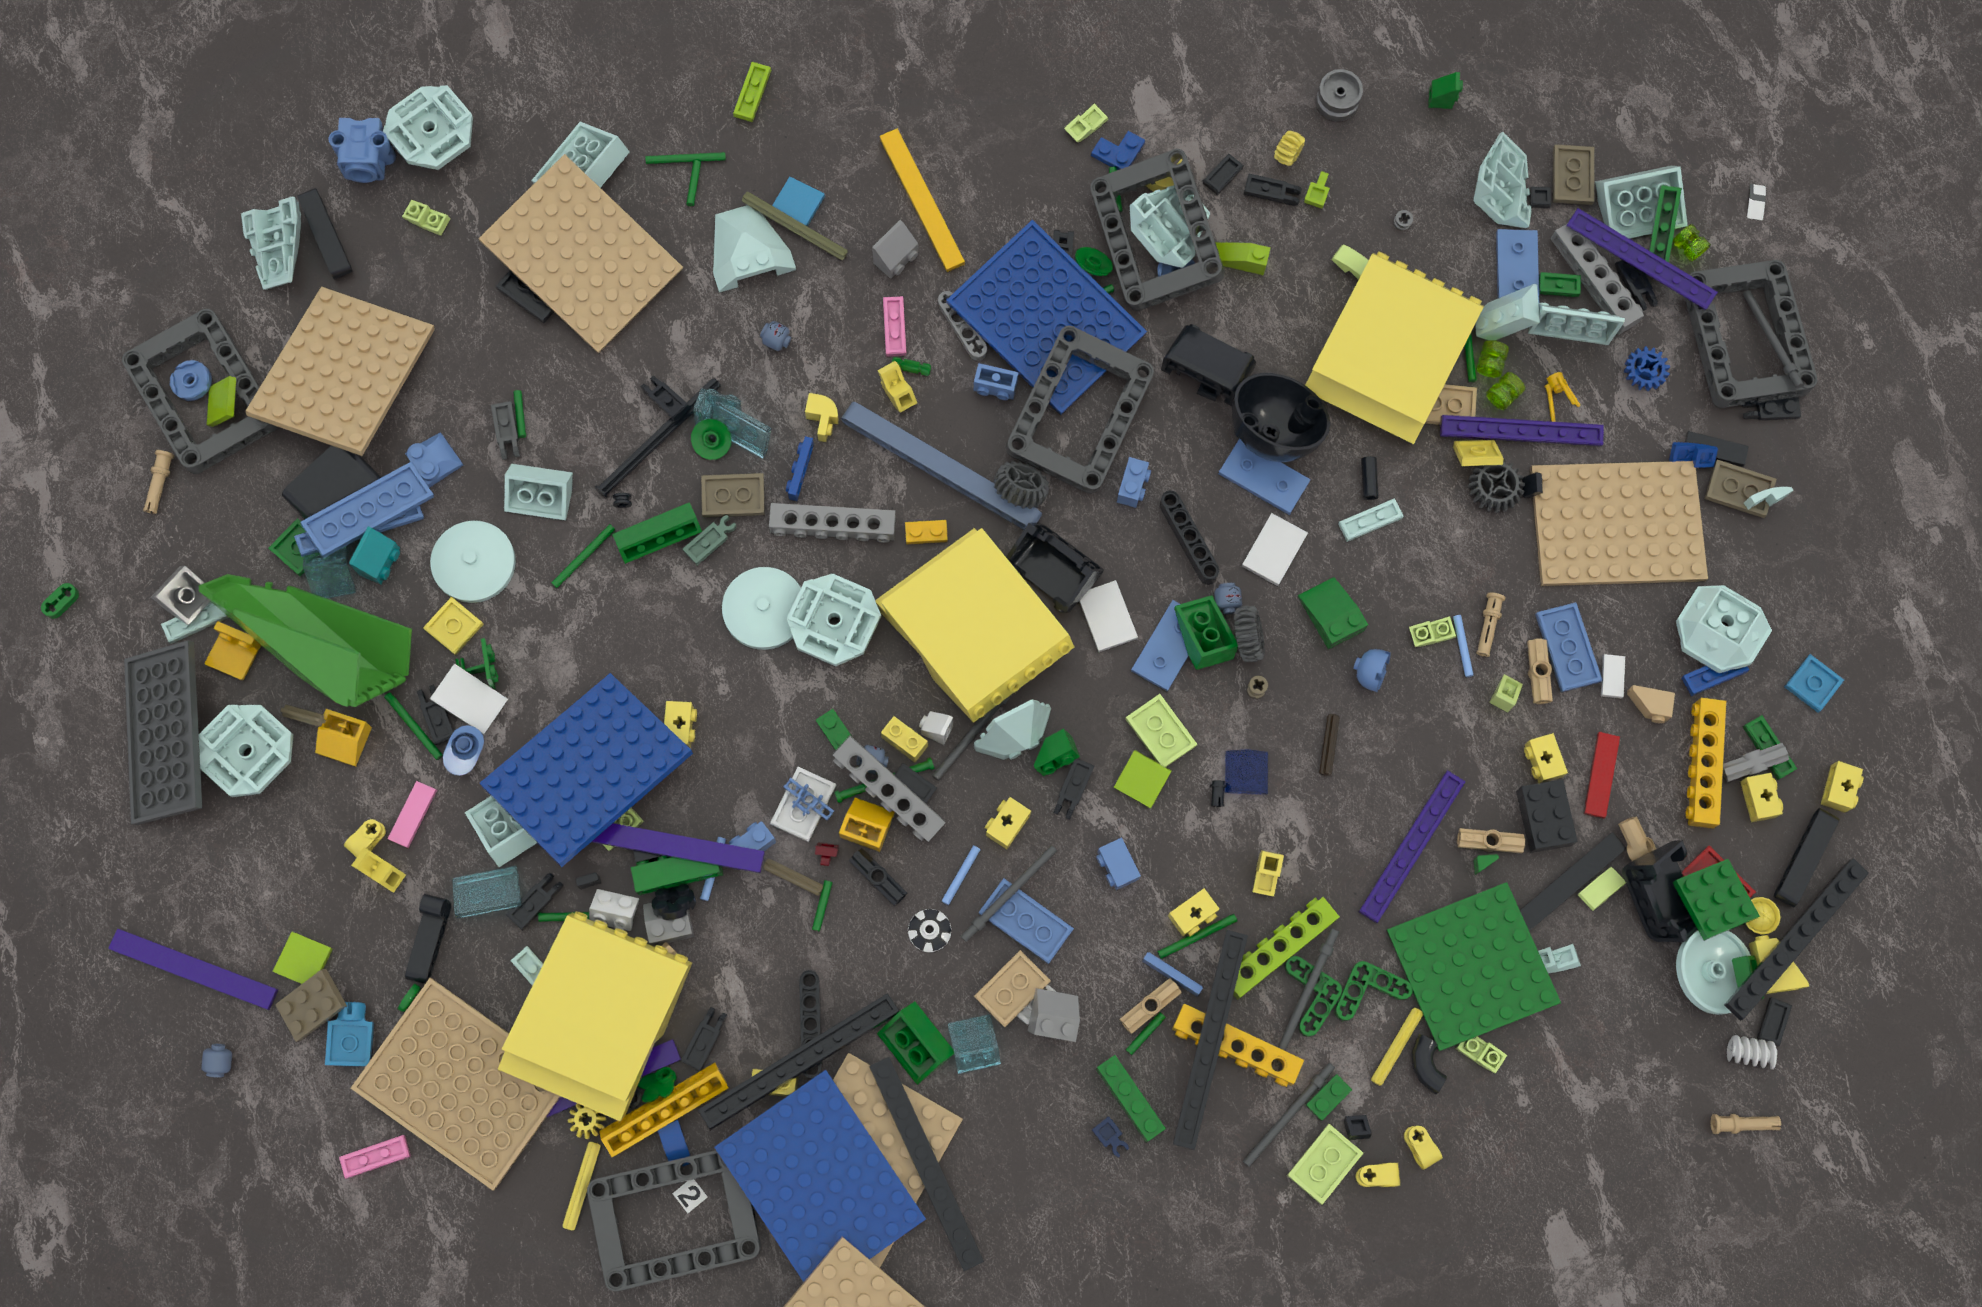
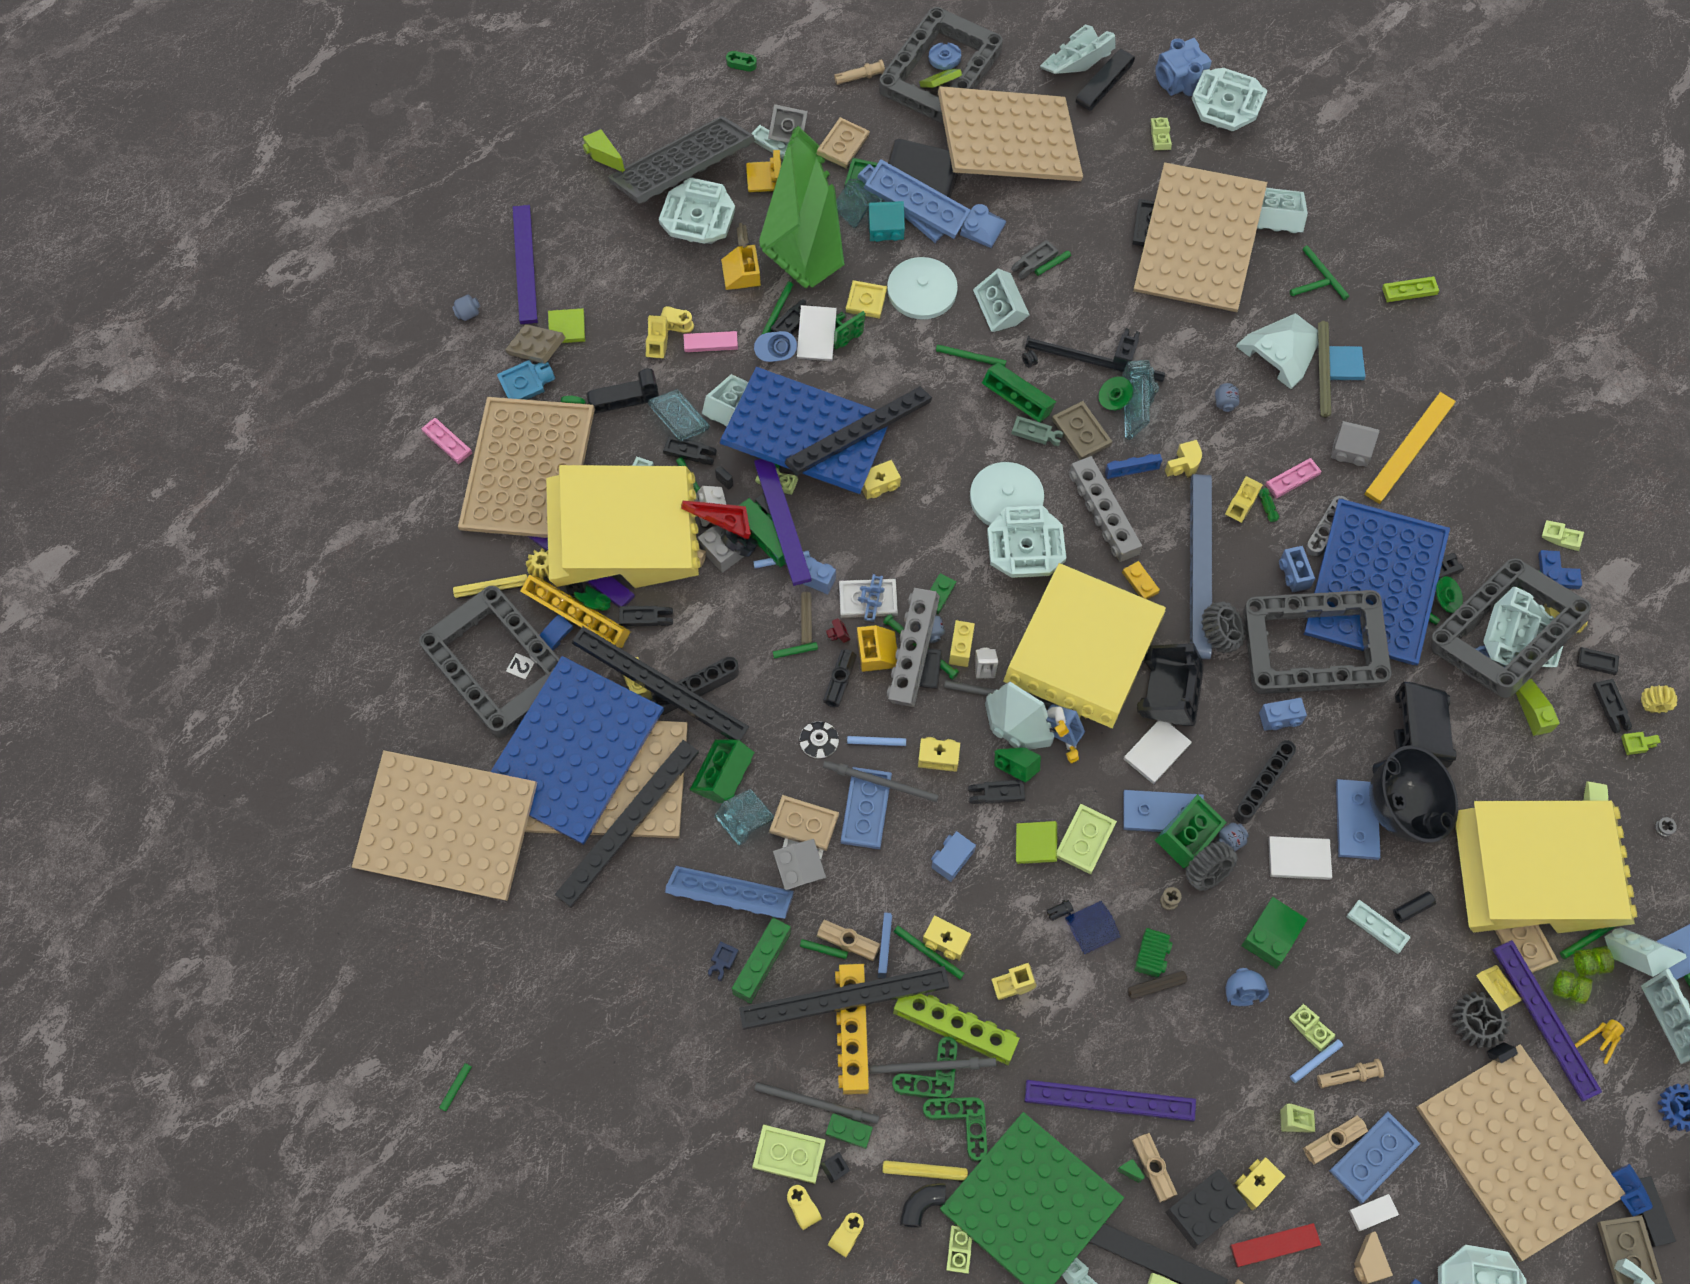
camera: 65 degrees right, 10 degrees down
none -> lime slope [583,130,625,172]
none -> medium blue plate [665,866,794,919]
none -> red wing [681,500,751,539]
none -> black plate [785,386,932,476]
none -> tan tile [816,117,870,168]
none -> torso [1046,704,1085,763]
none -> green brick [1134,928,1172,978]

